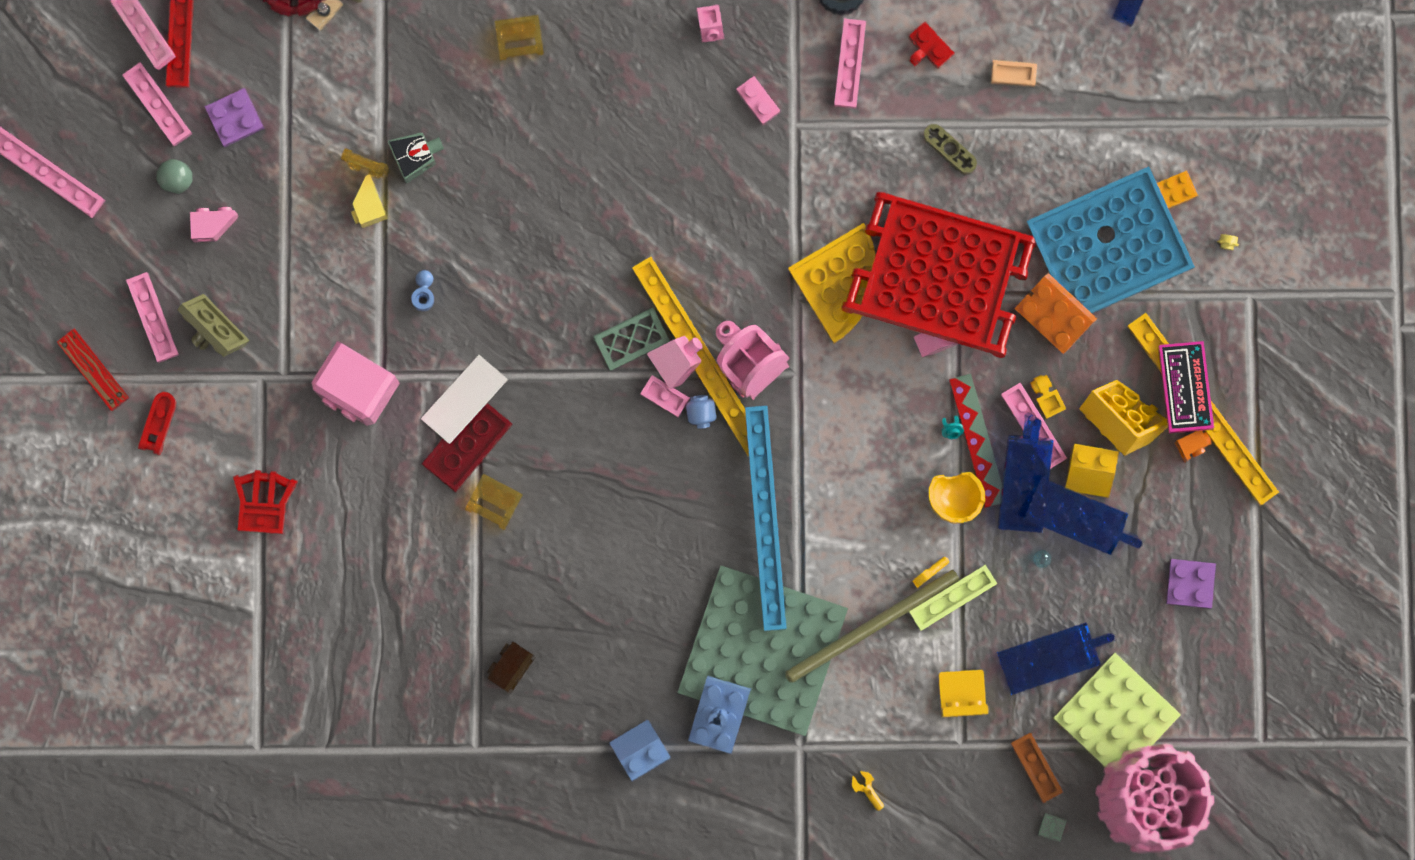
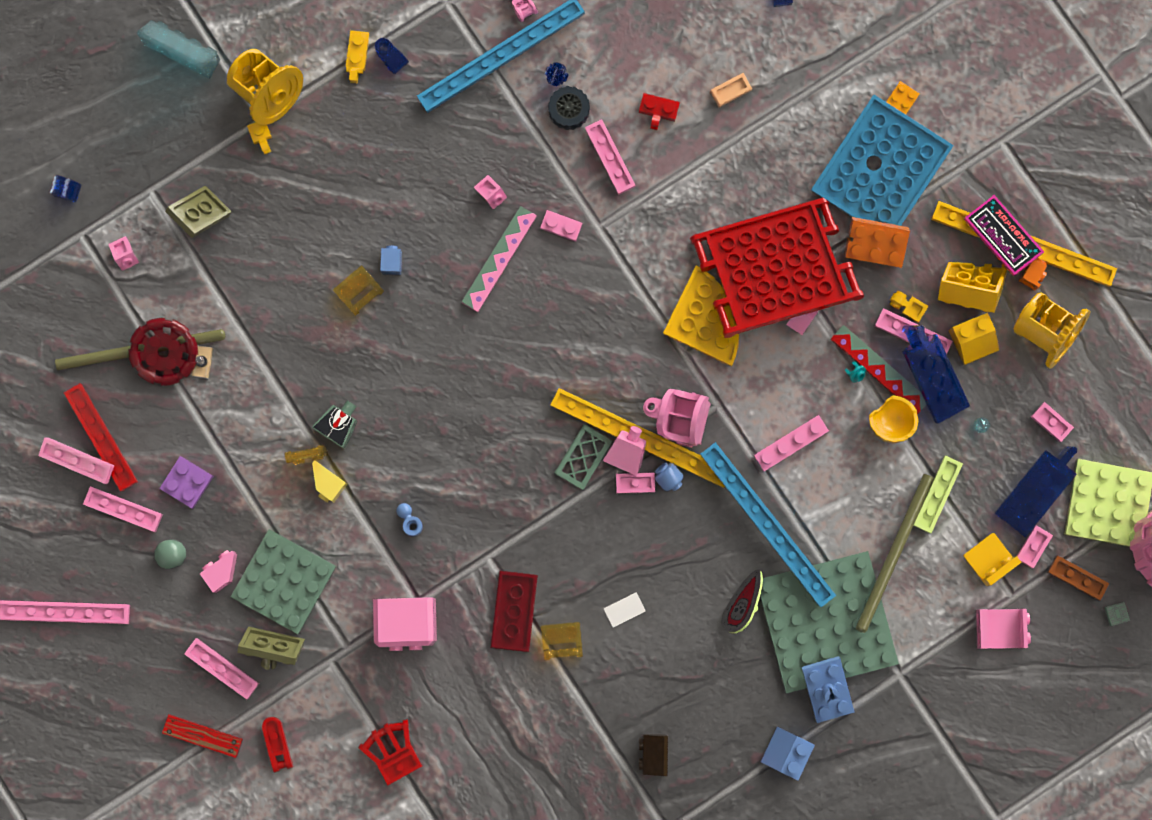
camera: 35 degrees left, 0 degrees up
white sticker [421,355,508,444] -> none
yellow bar [852,771,884,811] -> none
yellow bar [912,557,949,588] -> none
olive beam [923,124,977,175] -> none
clear blue hinge [1024,477,1143,555] -> none
medium lavender plate [1166,559,1216,609] -> none
light yellow plate [1217,234,1239,250] -> none
none -> sand green plate [231,529,337,634]
none -> medium blue brick [380,246,402,275]
none -> tile [462,206,537,312]
none -> white sticker [604,592,645,627]
none -> shield [722,570,763,633]
none -> bright pink plate [754,415,829,472]
none -> bright pink panel [976,609,1031,649]
none -> yellow piece [1013,292,1091,369]
none -> bright pink plate [1017,525,1053,569]
none -> bright pink plate [1031,402,1074,442]

